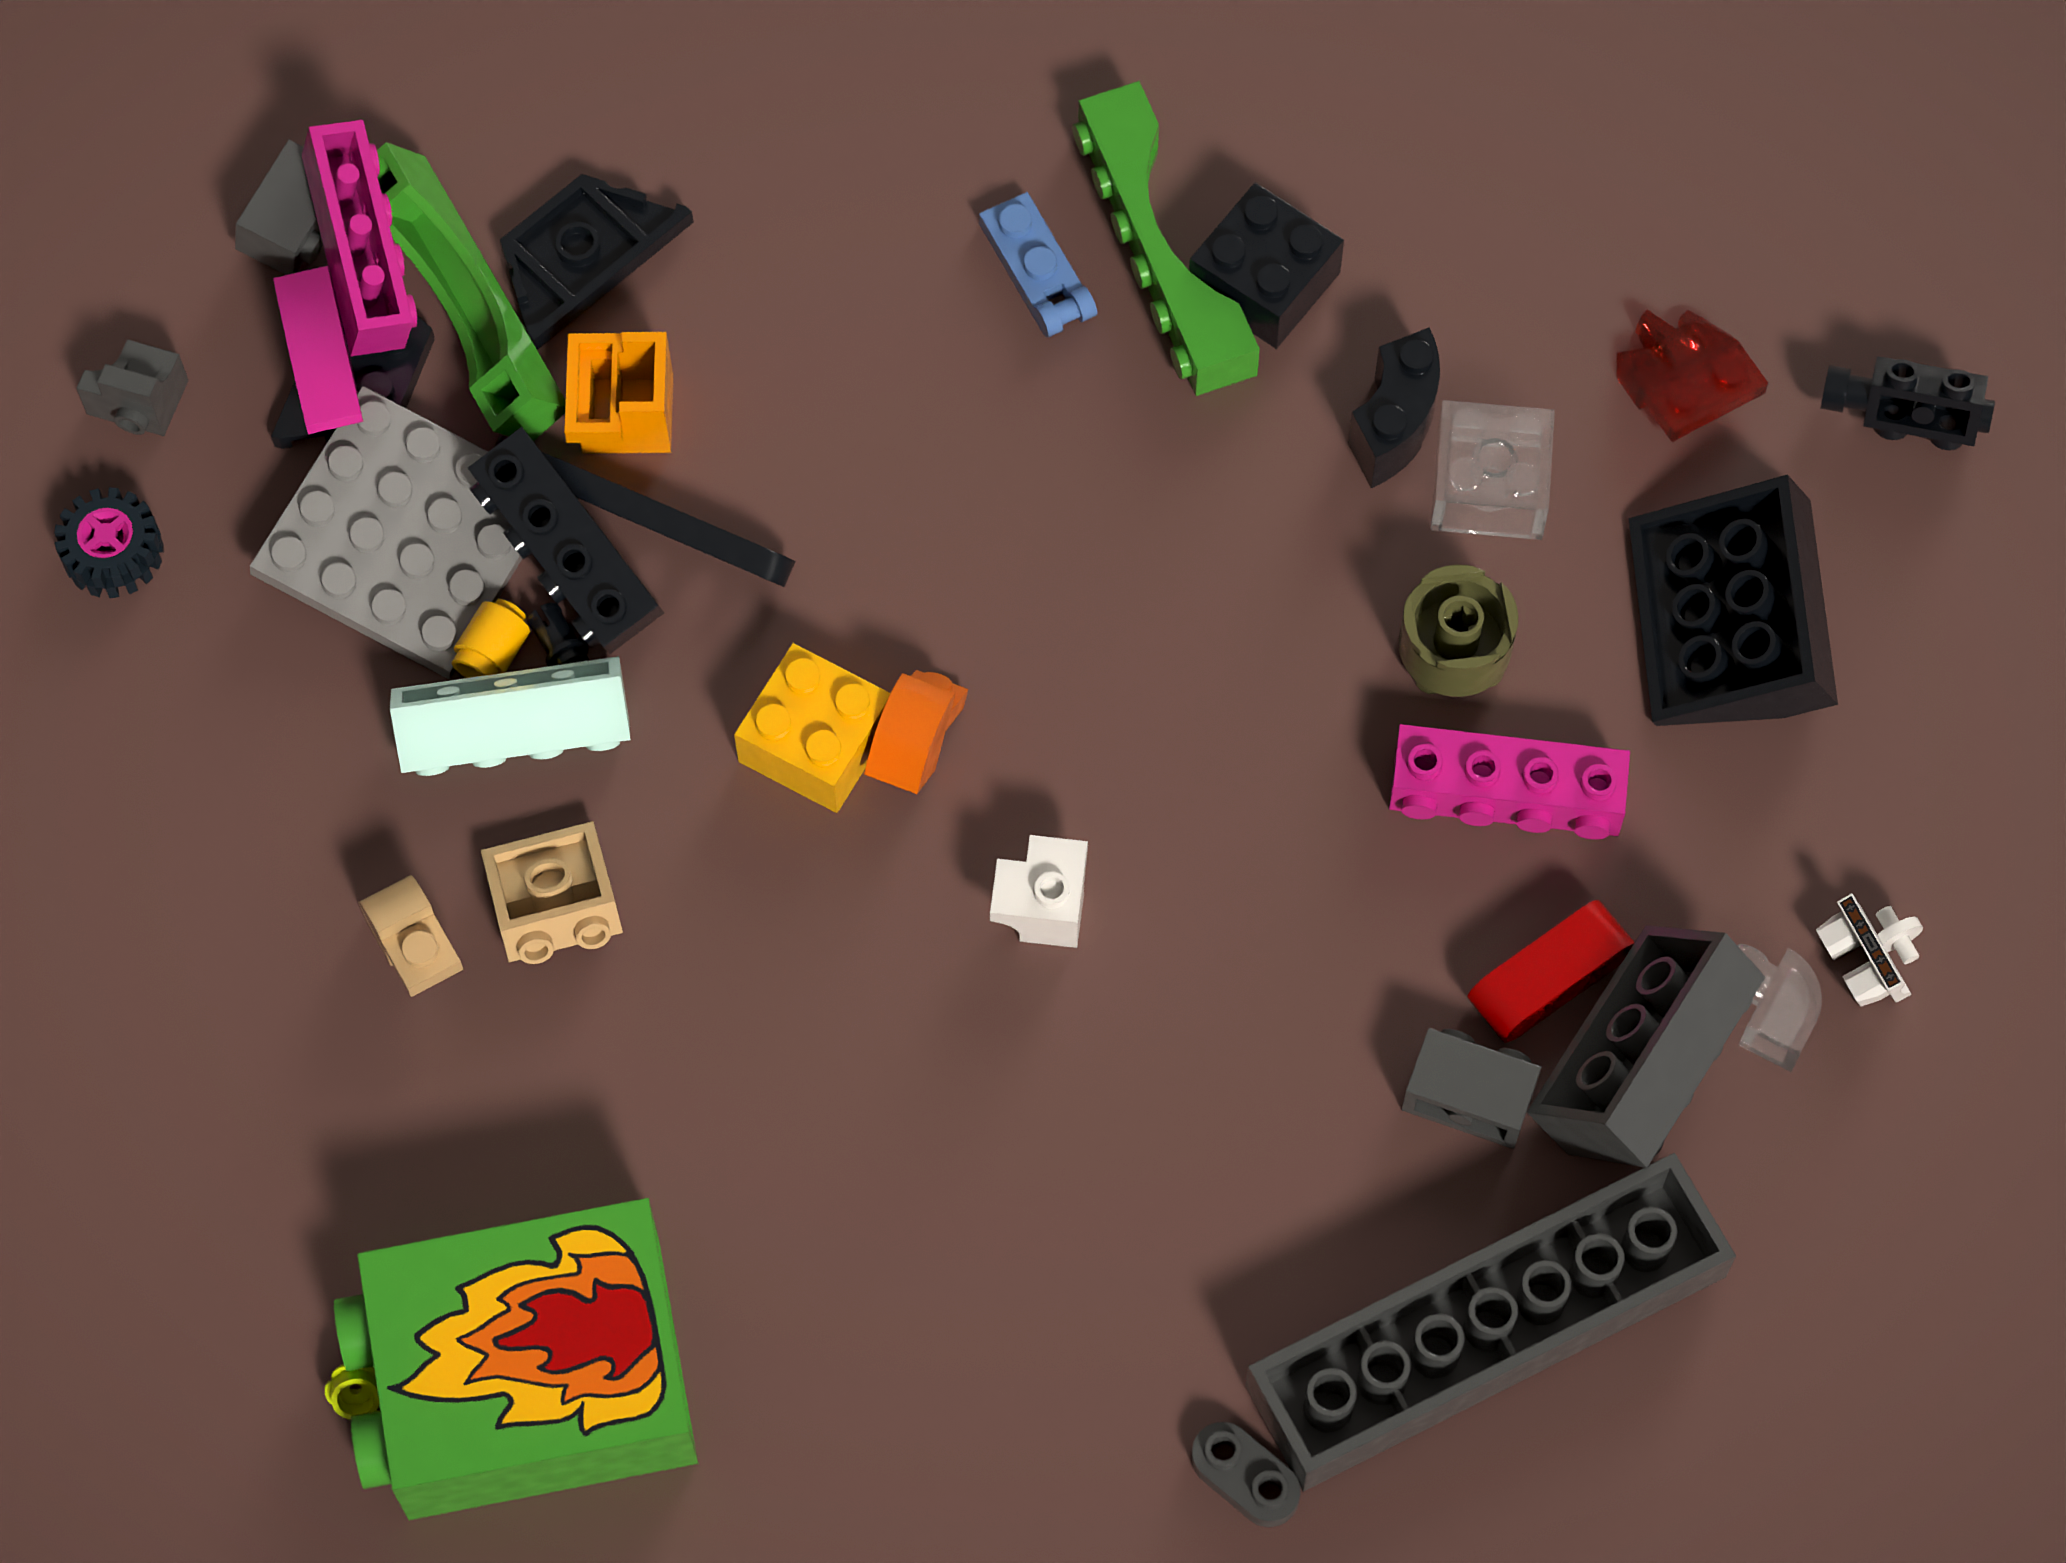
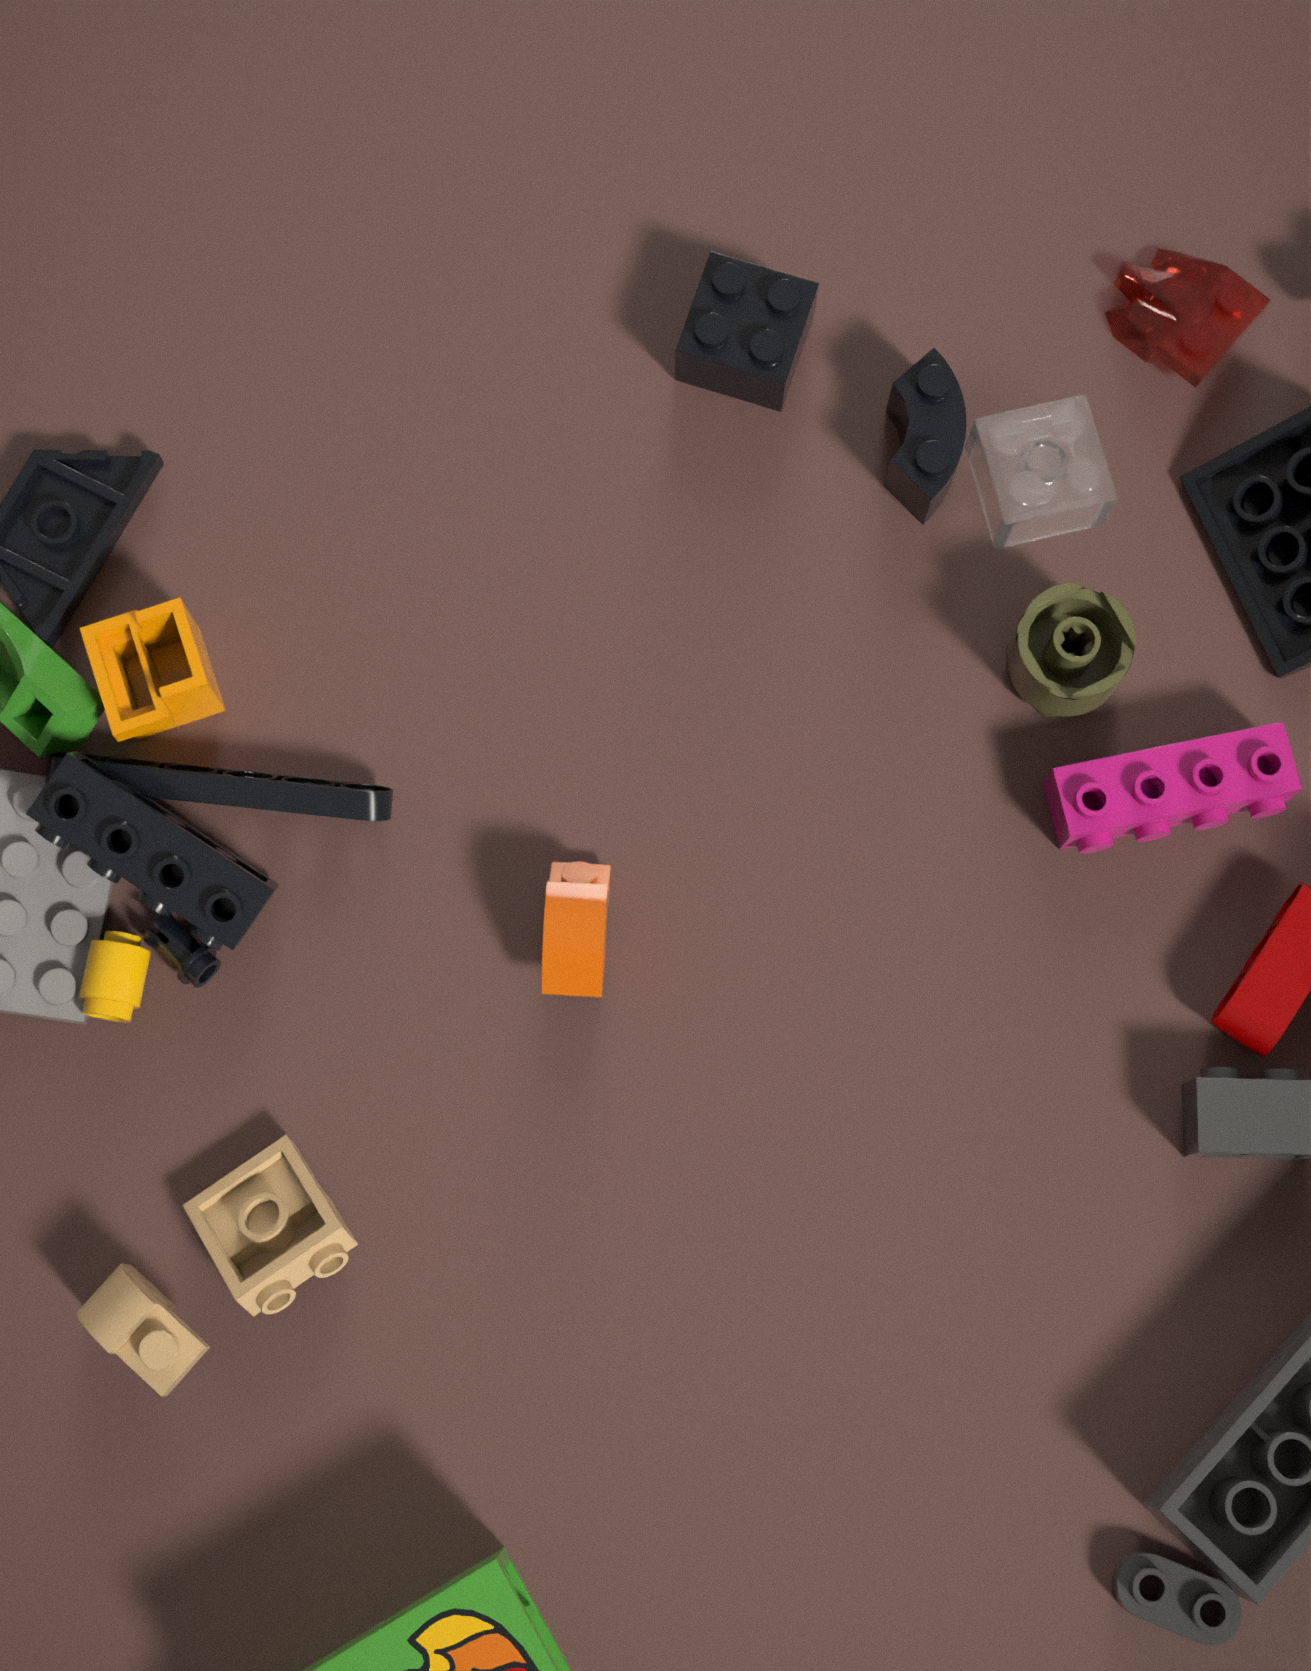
camera: 20 degrees left, 10 degrees up
light aqua brick [390,656,631,776] -> none
yellow brick [734,643,890,813] -> none
medium blue plate [979,192,1097,338] -> none
white brick [990,835,1088,948] -> none
bright green arch [1072,81,1260,396] -> none

